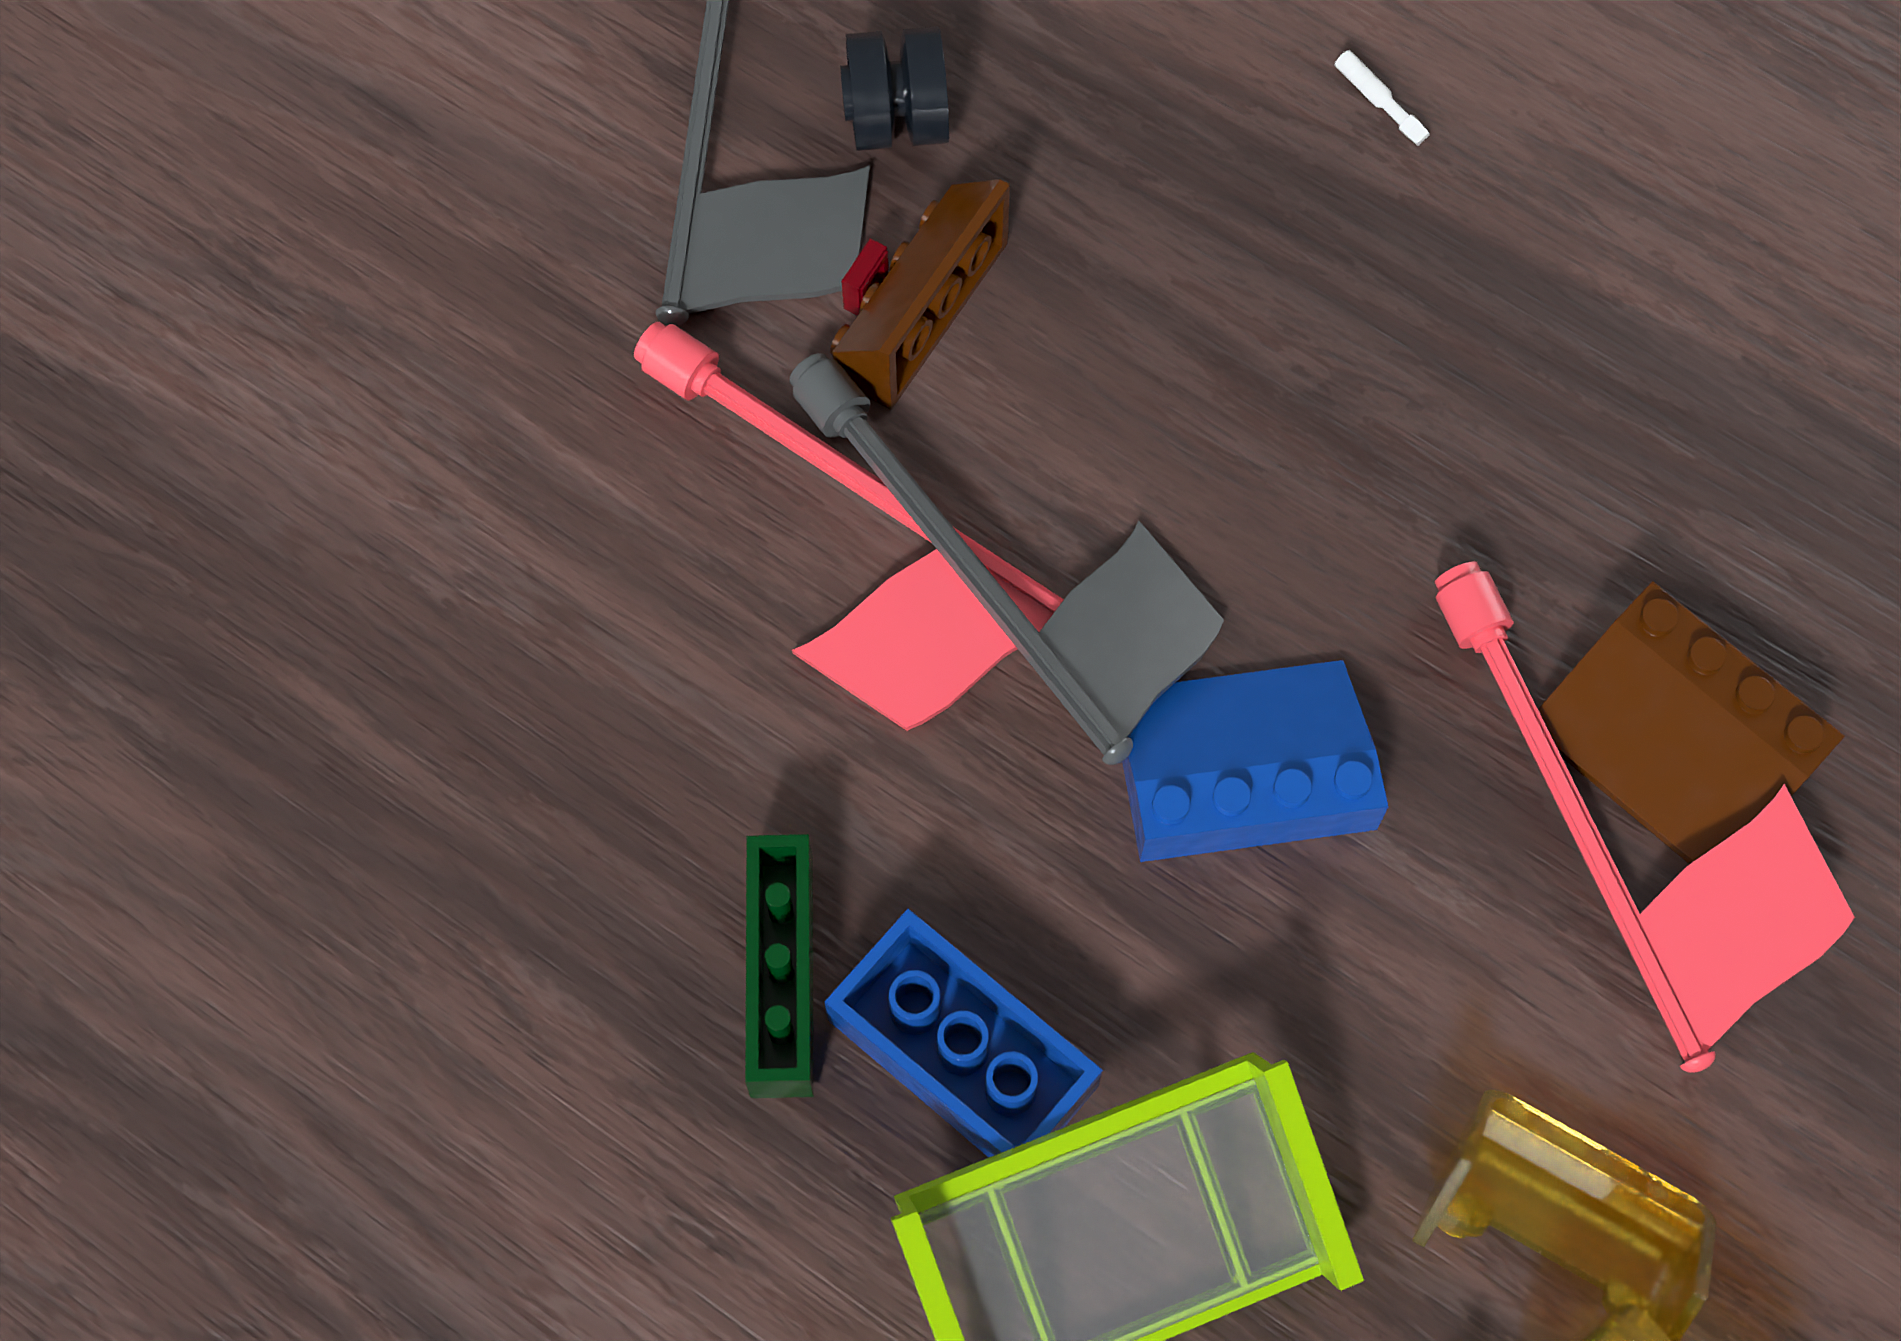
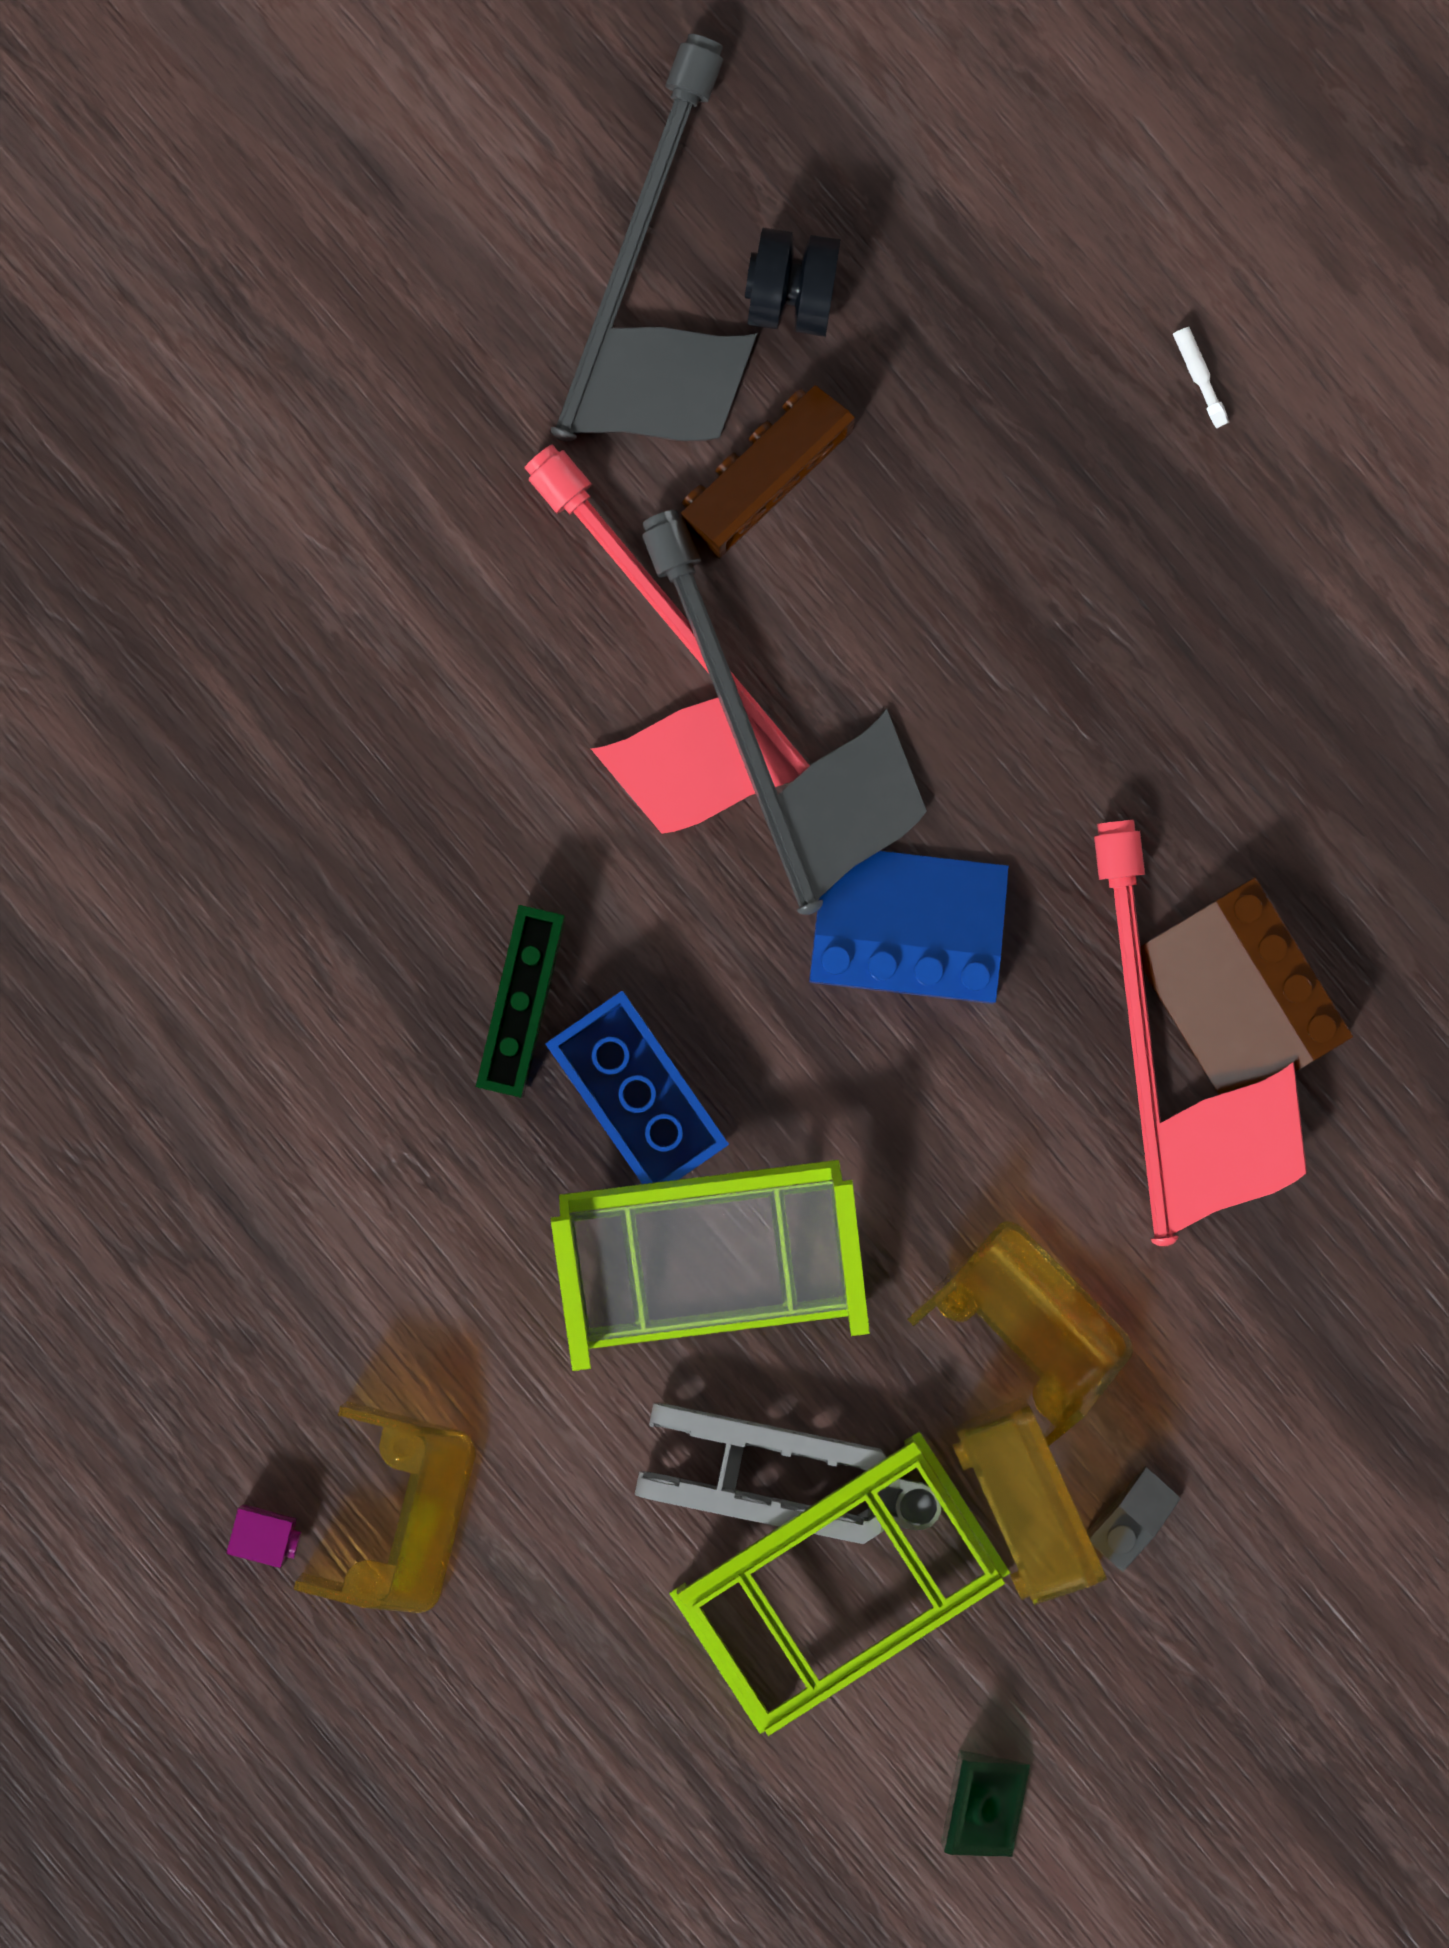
camera: 15 degrees right, 20 degrees up
dark red tile [842,238,889,316] -> none

